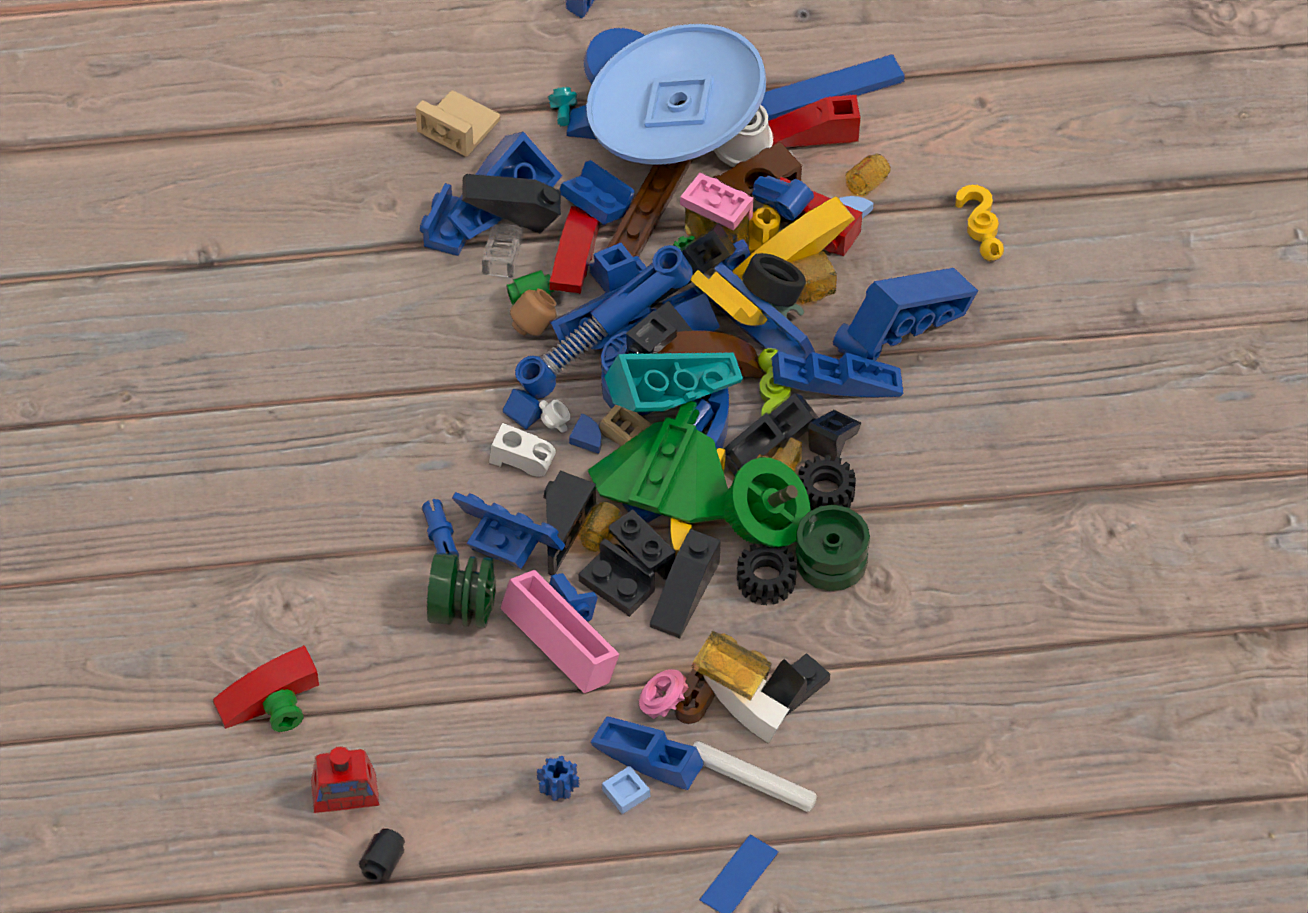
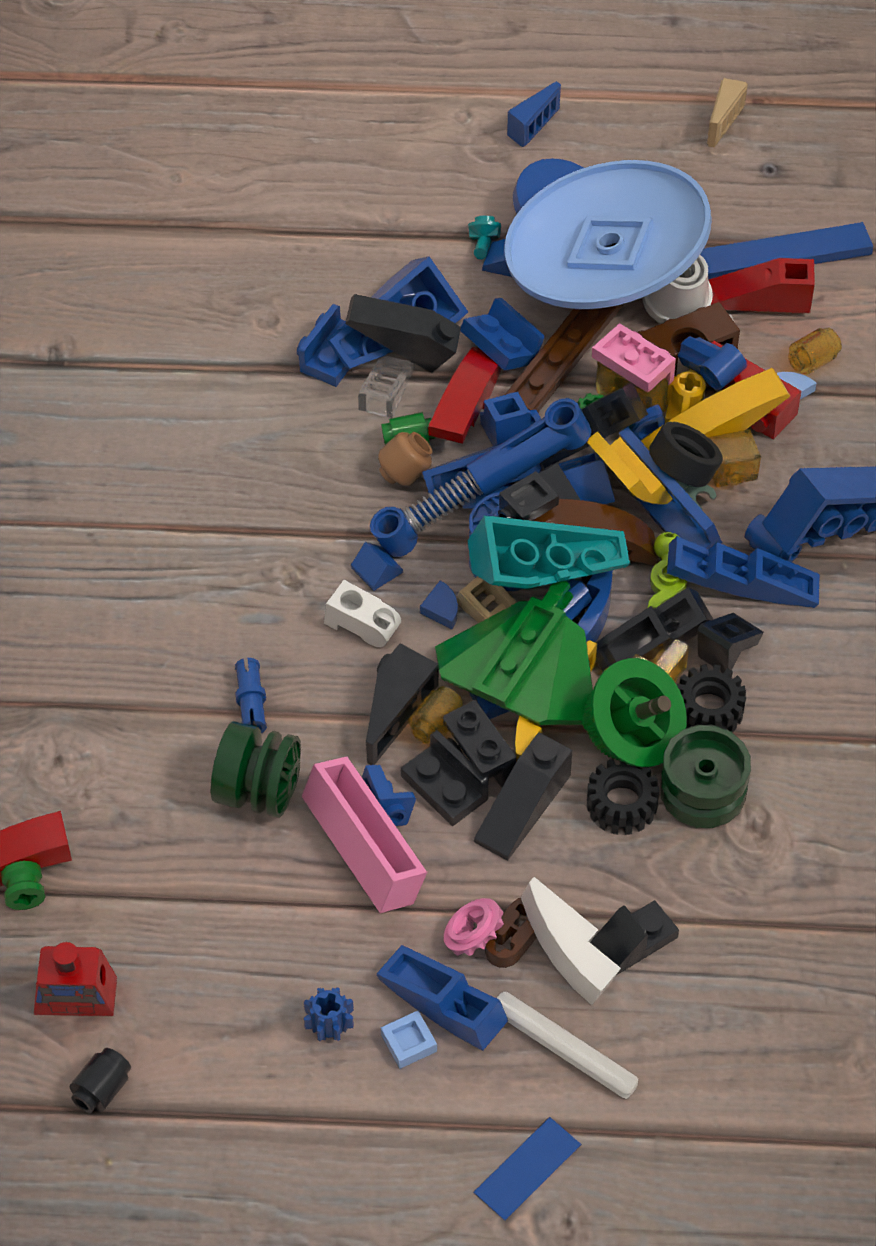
camera: 10 degrees right, 0 degrees up
tan bracket [415,91,500,157] -> none
blue bracket [452,492,565,569] -> none
white plate [539,400,570,433] -> none
clear yellow bracket [691,630,772,701] -> none

